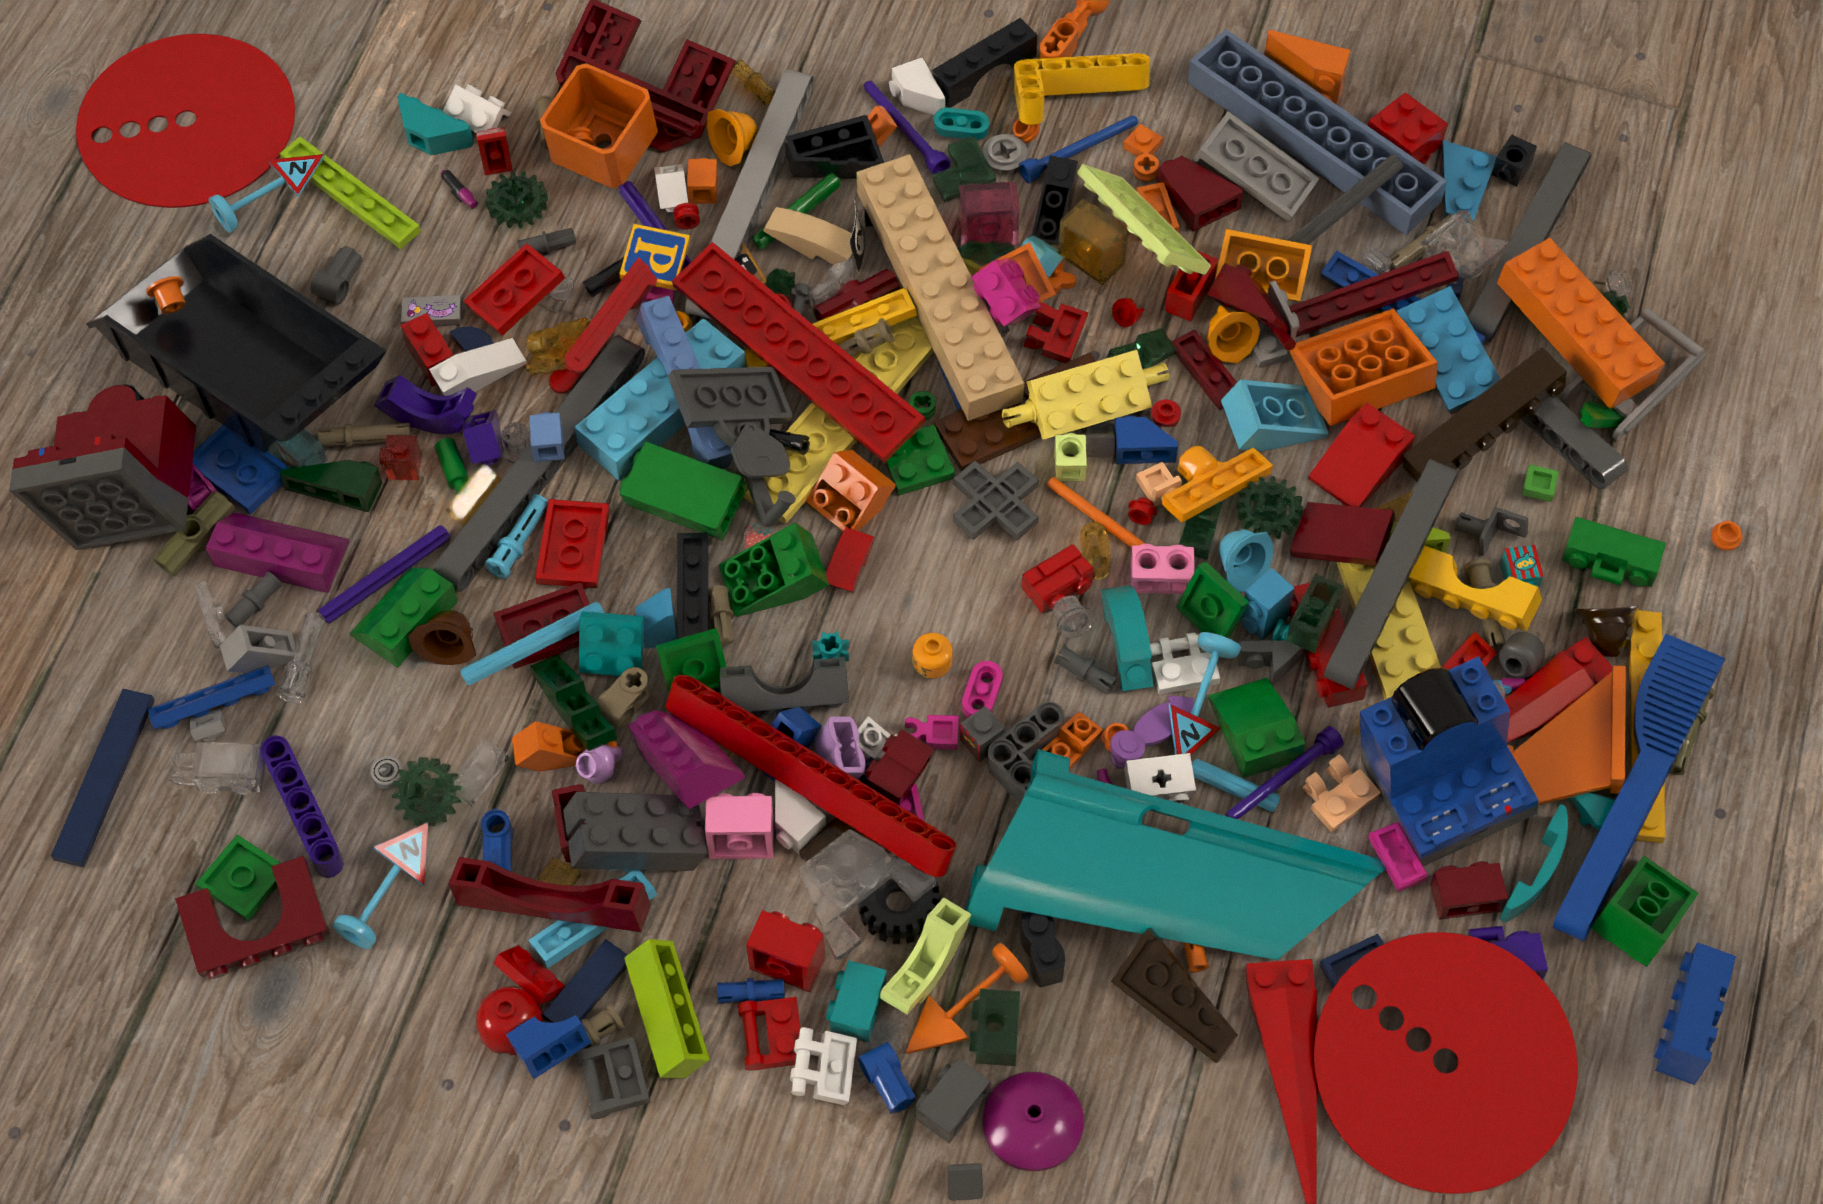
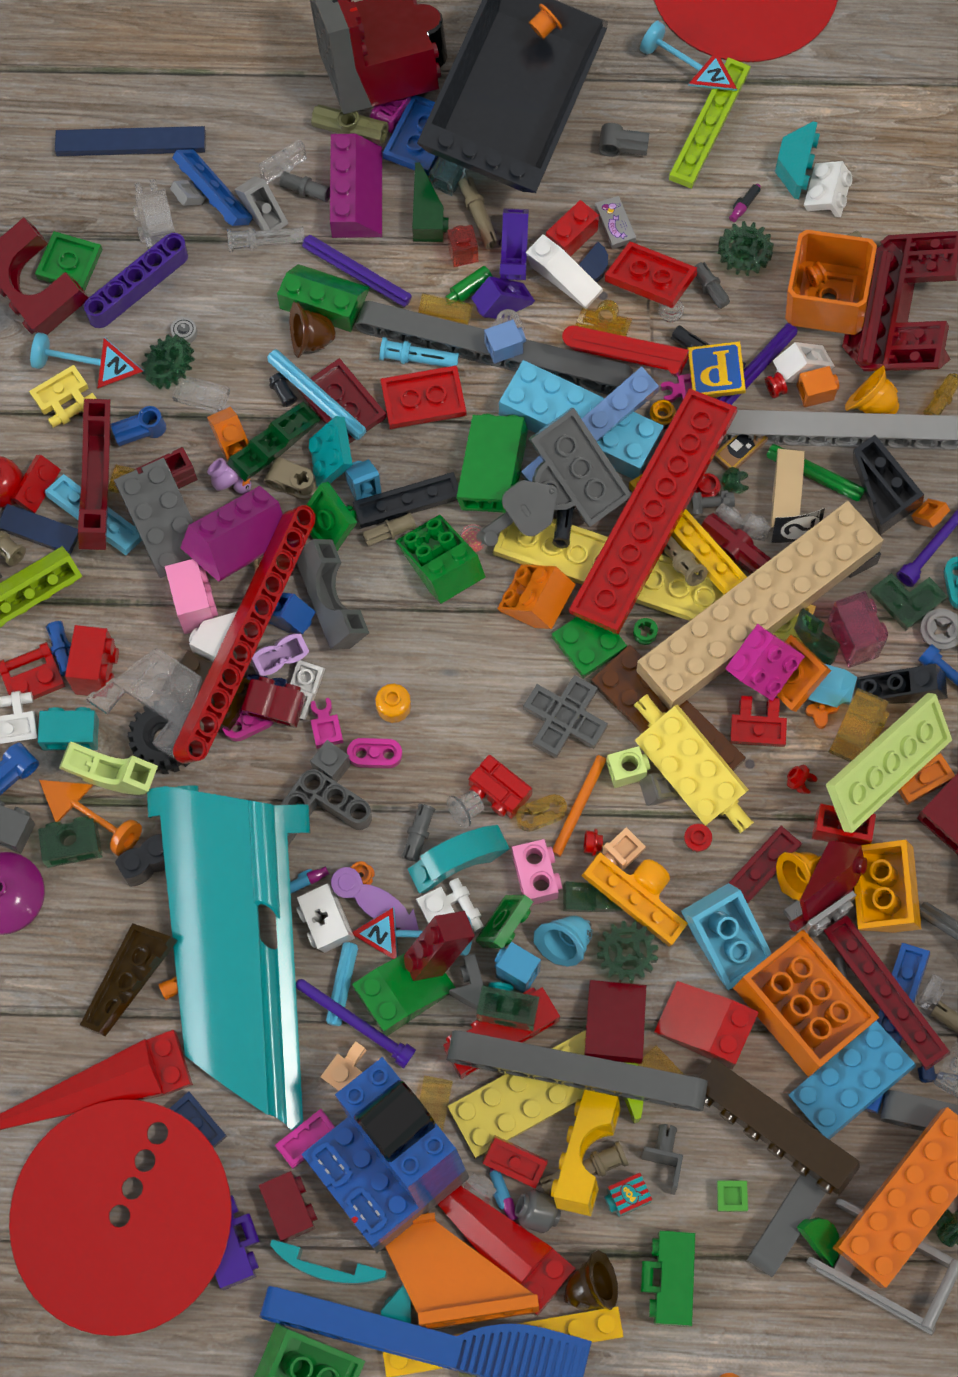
camera: 75 degrees right, 10 degrees up
red slope [477,127,513,175] -> none
teal gear [812,631,849,661] -> none
red slope [826,527,875,593] -> none
orange slope [1042,711,1104,770] -> none
clear green slope [1107,328,1176,369] -> none
blue slope [1114,416,1178,464] -> none
none -> light yellow plate [29,365,97,428]
none -> black pin [269,372,298,407]
none -> dark red brick [404,911,475,981]

